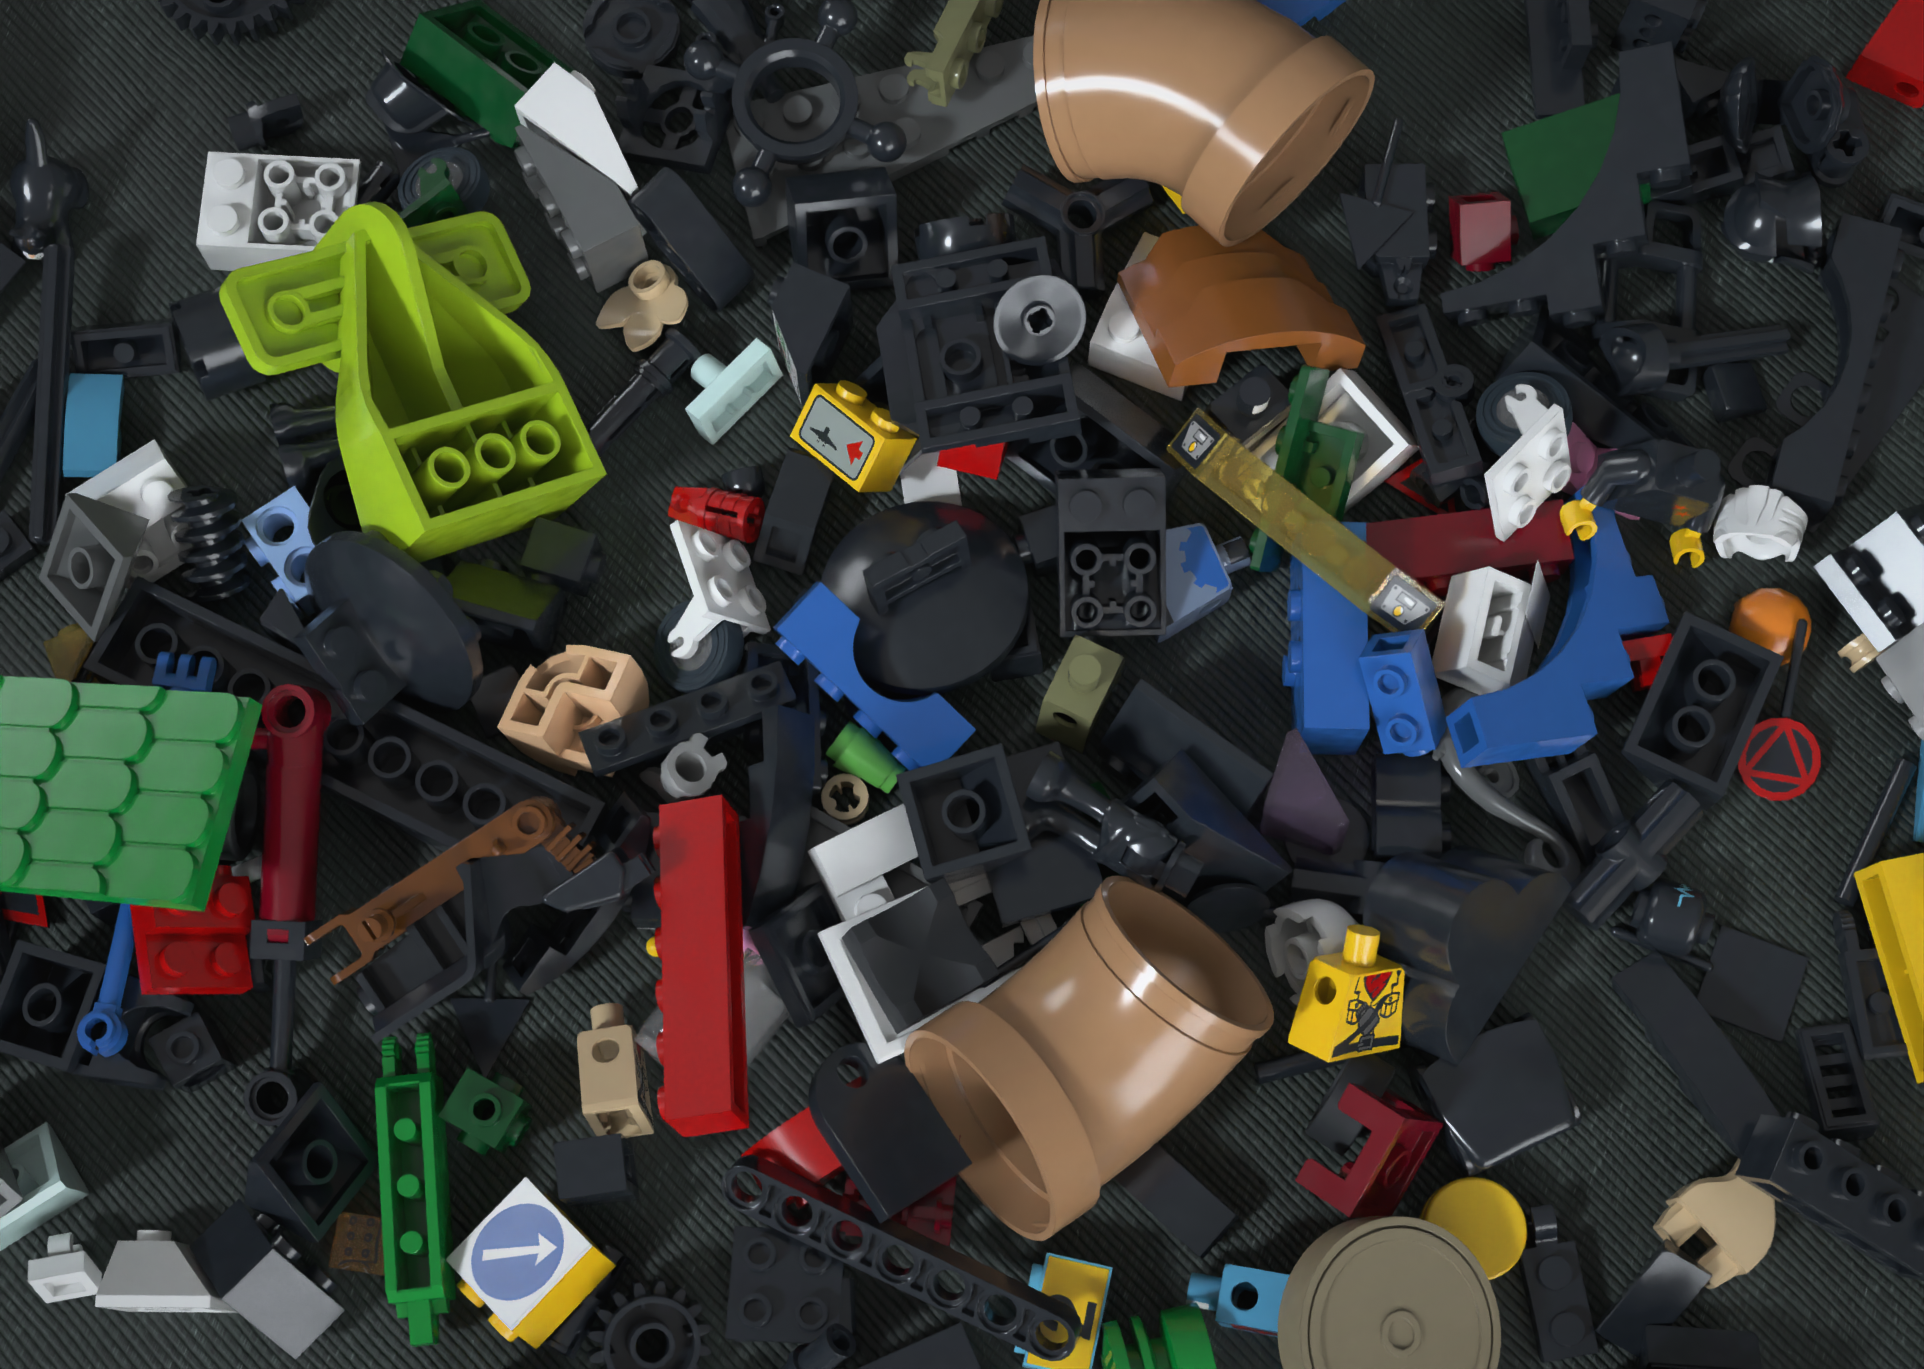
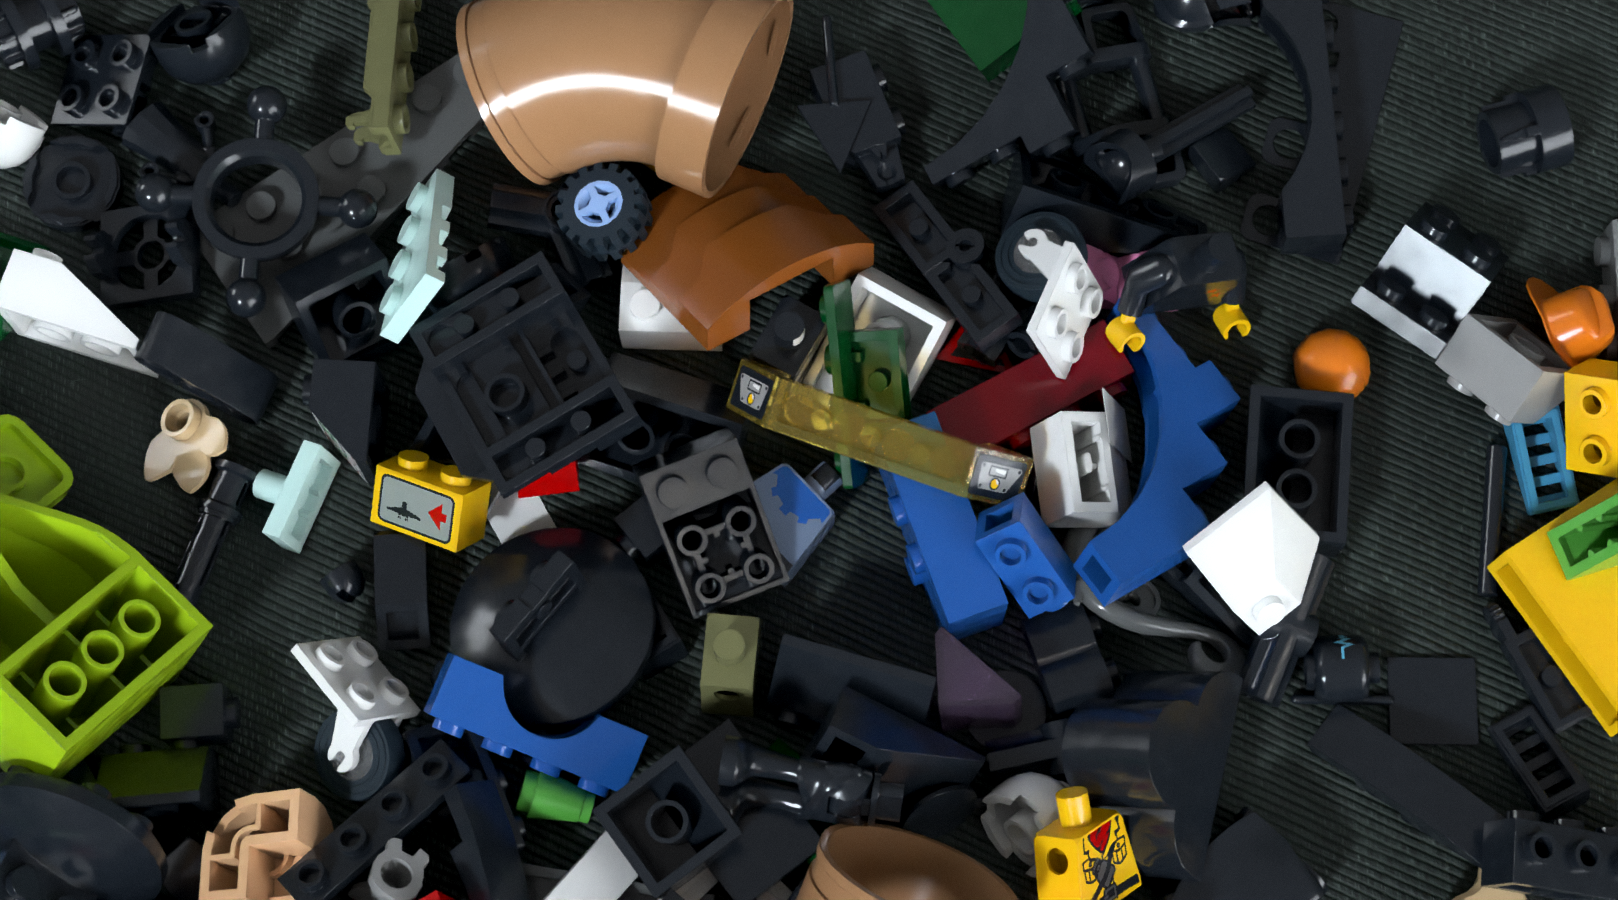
camera: 20 degrees left, 0 degrees up
dark grey slope [514,124,649,293] -> none
red hinge [668,486,765,543] -> none
tan bush [821,773,869,826] -> none
piece [993,275,1086,366] -> none
dark red brick [1449,192,1519,272] -> none
red tile [1622,633,1672,693] -> none
white hair [1713,485,1808,562] -> none
piece [1736,619,1821,801] -> none
tan bush [1837,633,1890,674] -> none
none -> light aqua wing [379,169,455,344]
none -> black wheel [555,162,653,261]
none -> white slope [1182,481,1320,635]

